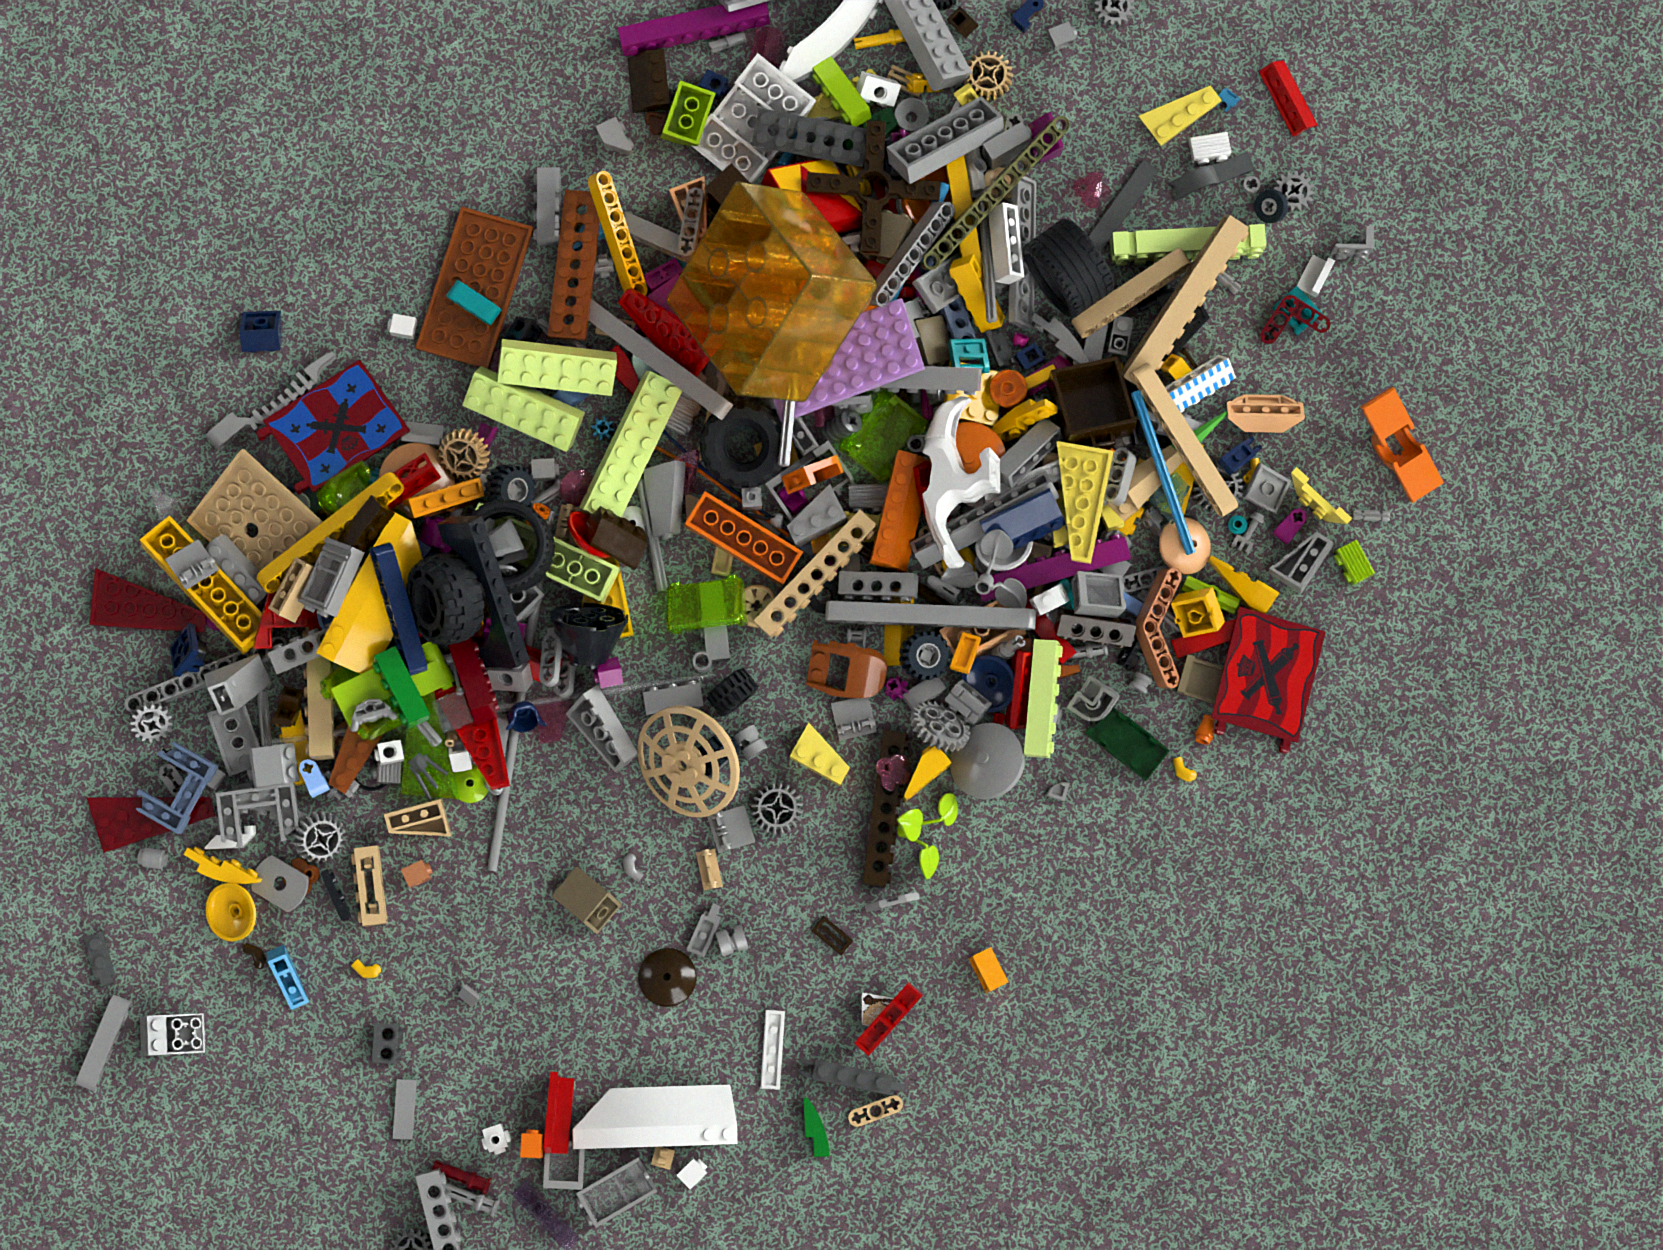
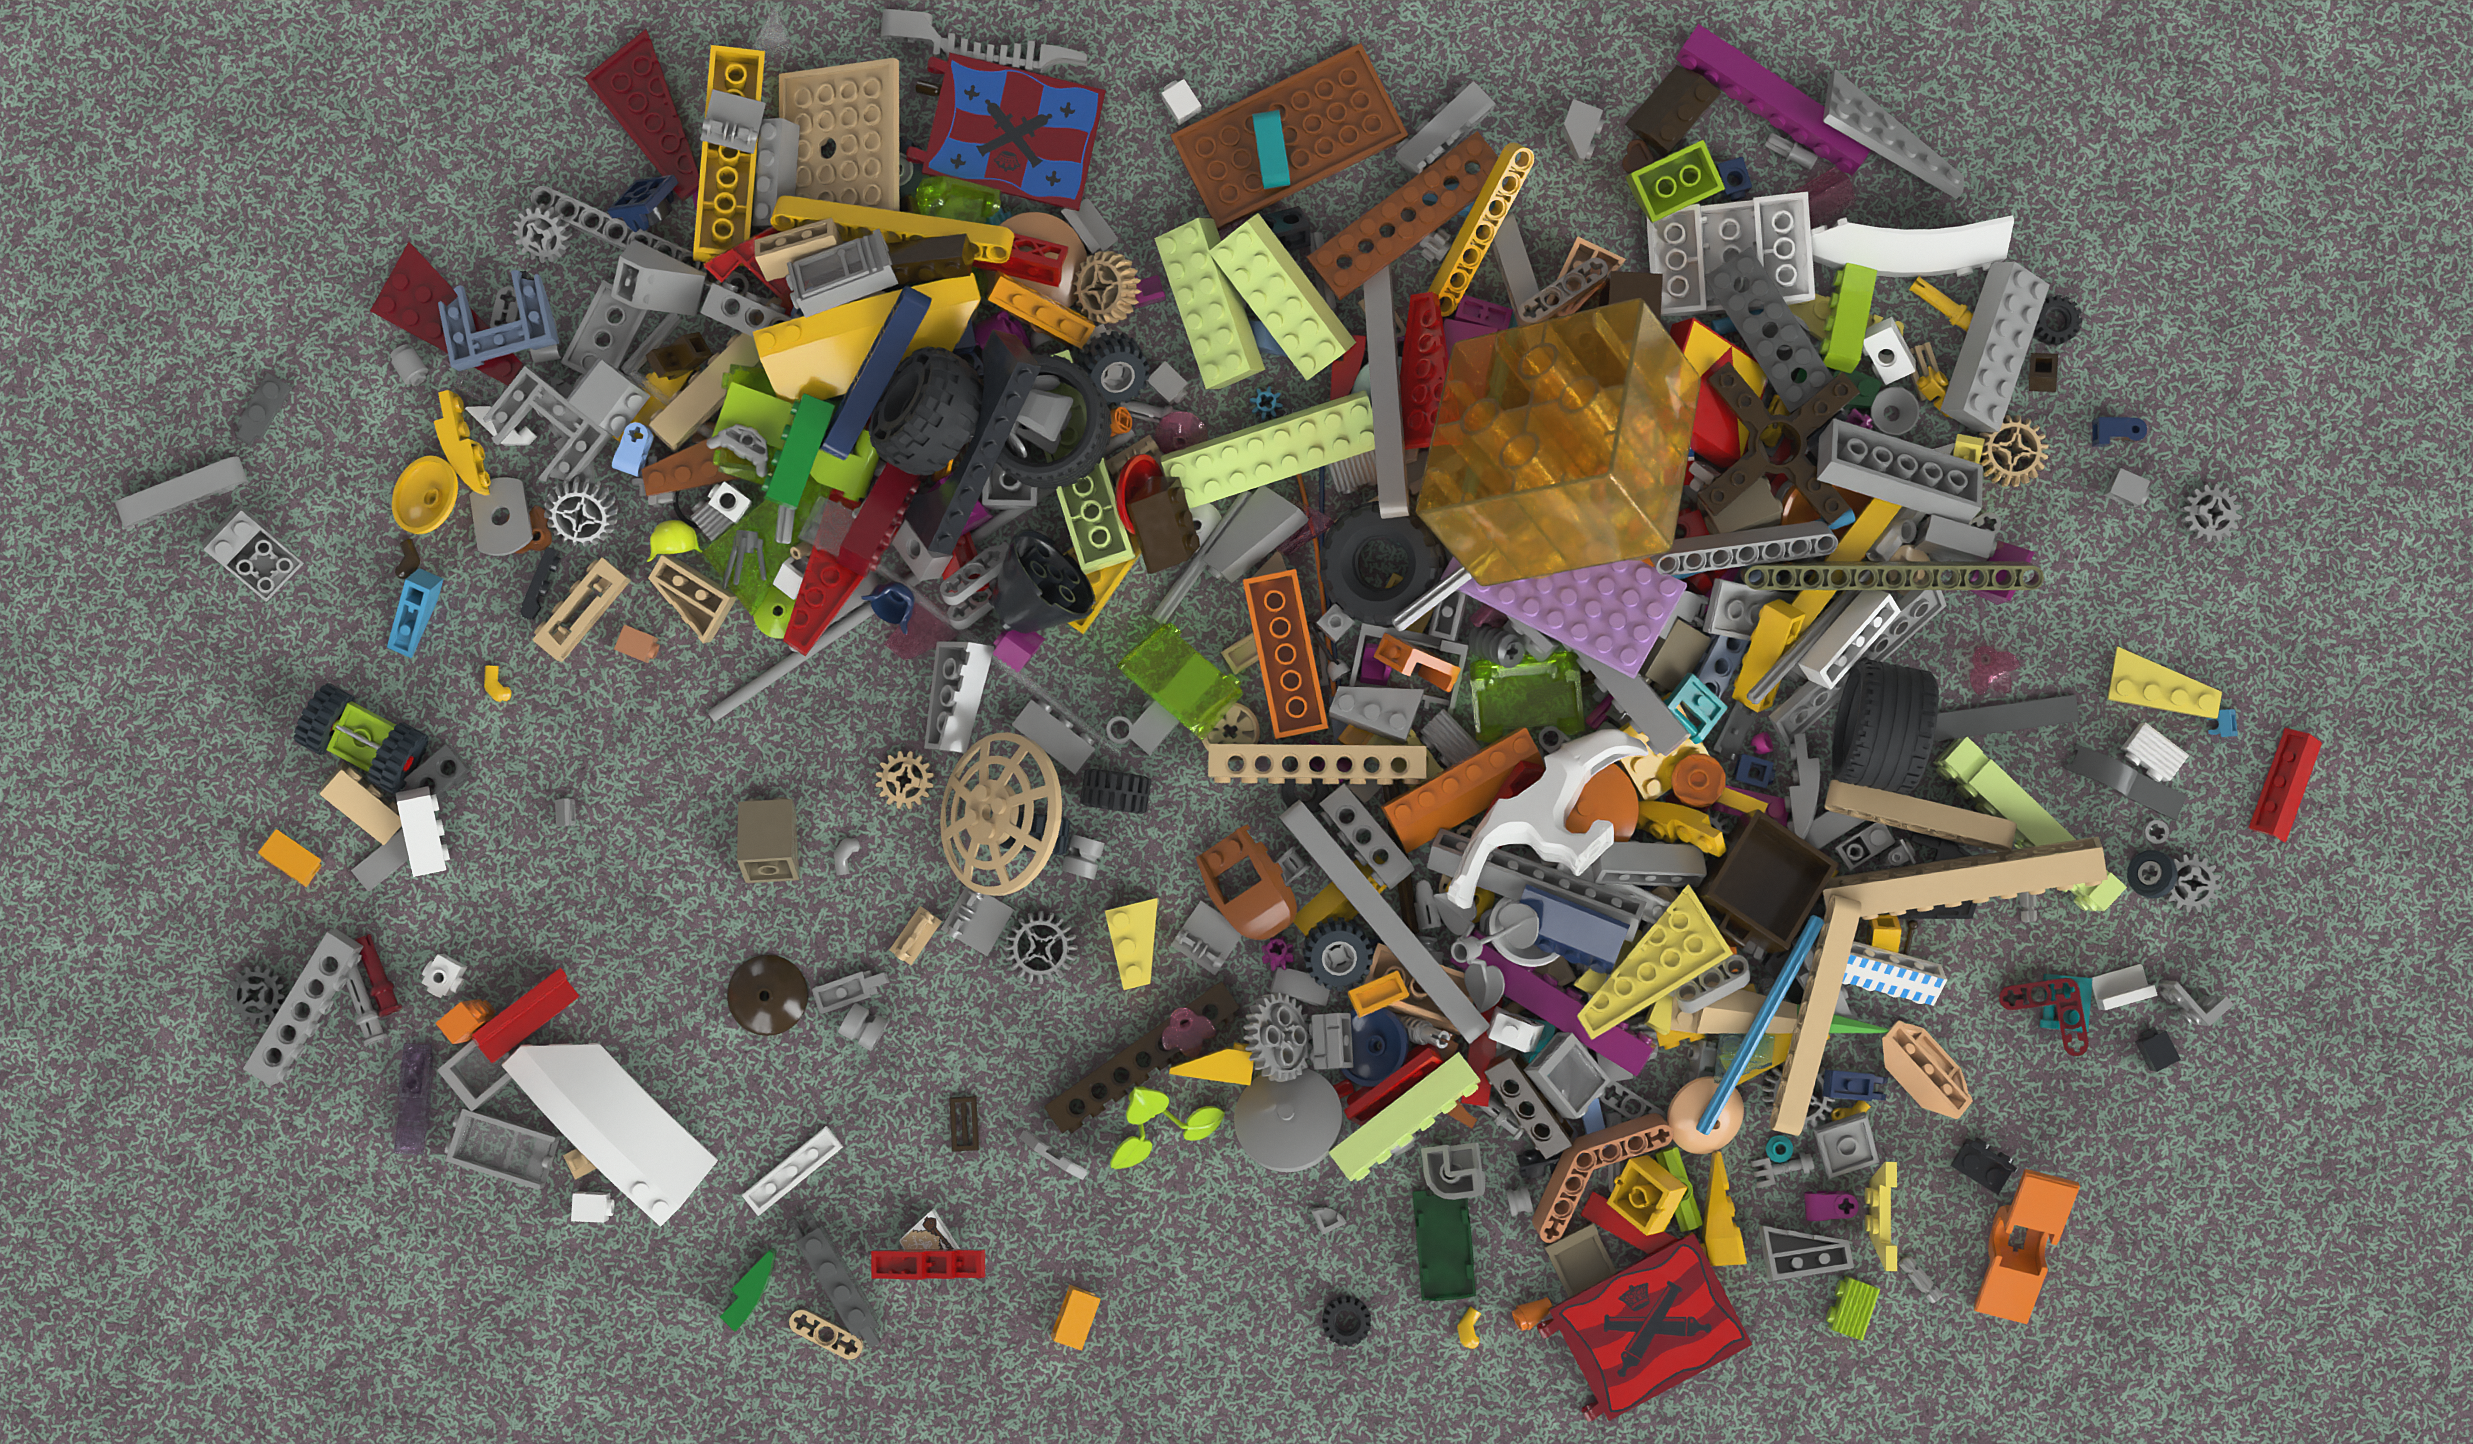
camera: 50 degrees right, 5 degrees up
none -> light orange hinge [258,829,322,887]
none -> black plate [294,683,429,794]
none -> tan wedge [319,761,402,845]
none -> white brick [396,786,450,877]
none -> neon yellow hair [647,520,705,562]
none -> tan gear [876,751,935,809]
none -> dark brown arm [916,80,943,97]
none -> black tyre [1322,1295,1371,1347]
none -> light grey hinge [1879,839,1916,866]
none -> black bracket [1950,1137,2018,1195]
none -> black brick [2135,1027,2181,1072]

